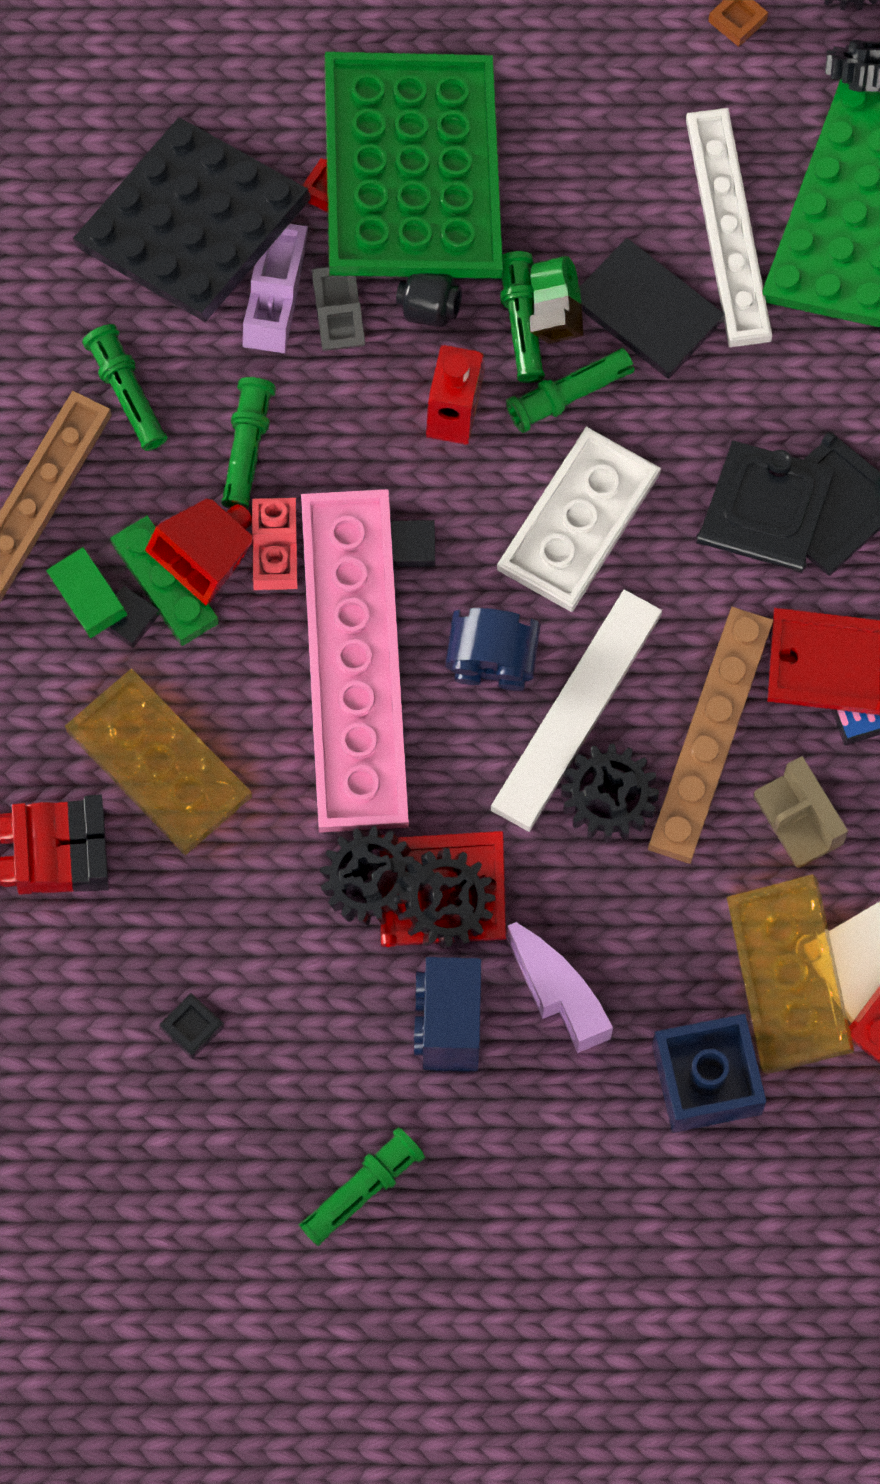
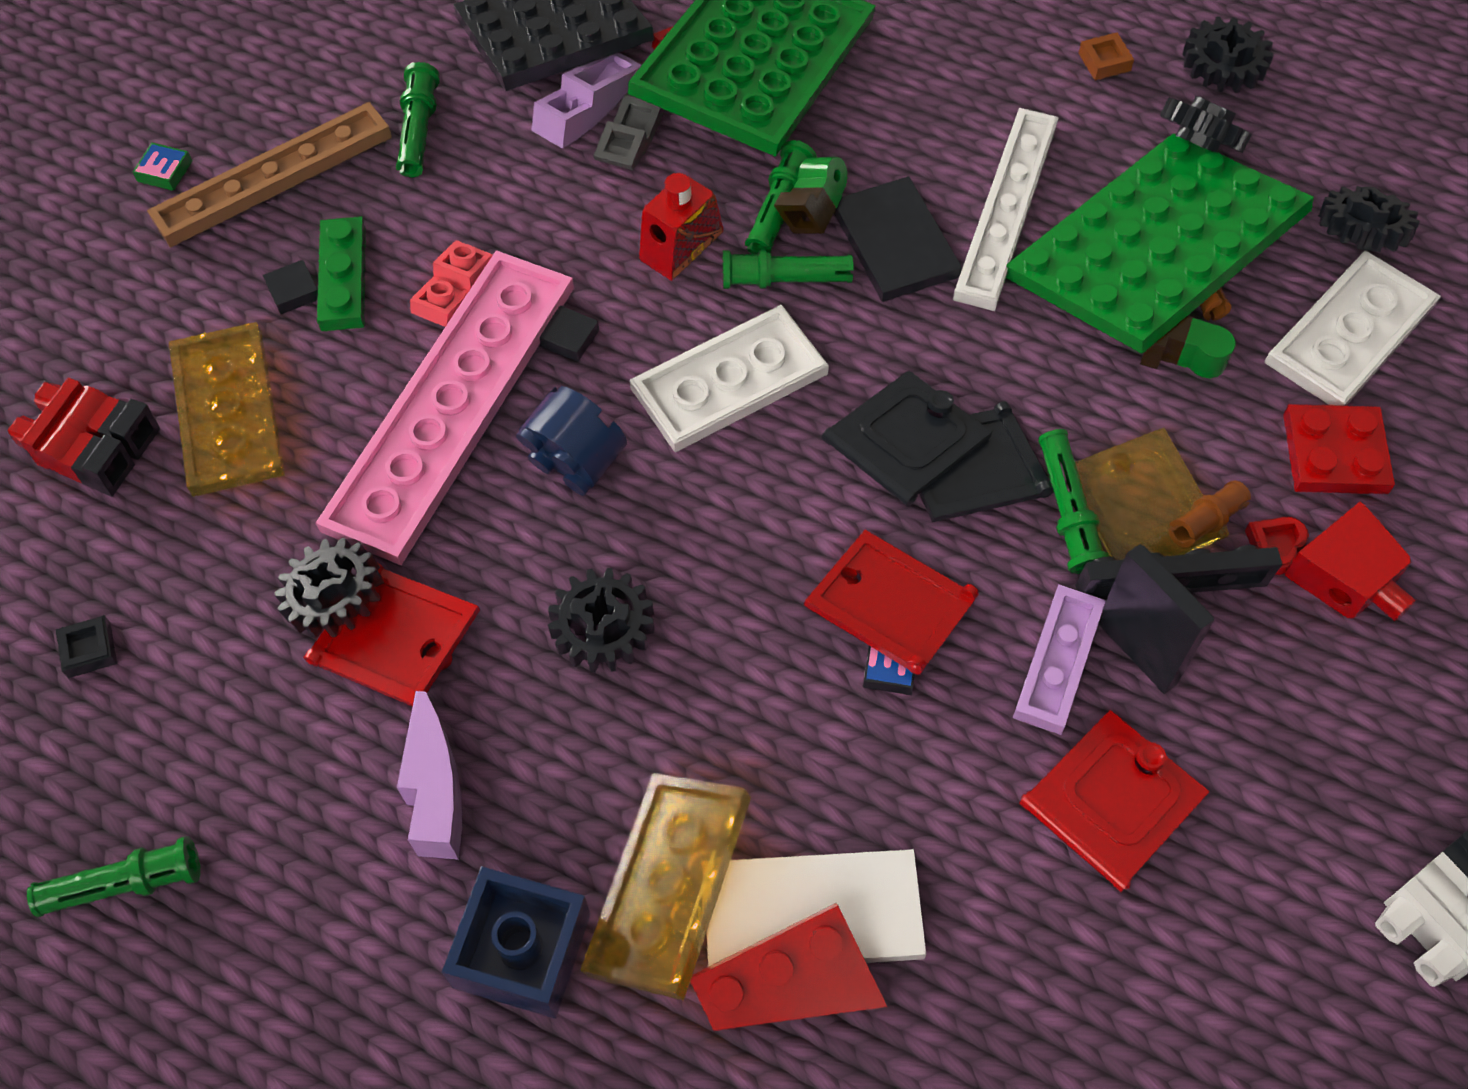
camera: 30 degrees right, 10 degrees down
green tile [46,547,128,639] -> none
red torso [145,499,253,605] -> none
green pin [221,377,276,509] -> none
black gear [394,848,495,949] -> none
black head [396,273,462,327] -> none
dark blue brick [414,957,481,1071] -> none
white tile [491,590,662,832] -> none
medium nougat plate [648,606,773,864] -> none
dark tan panel [754,756,848,868] -> none

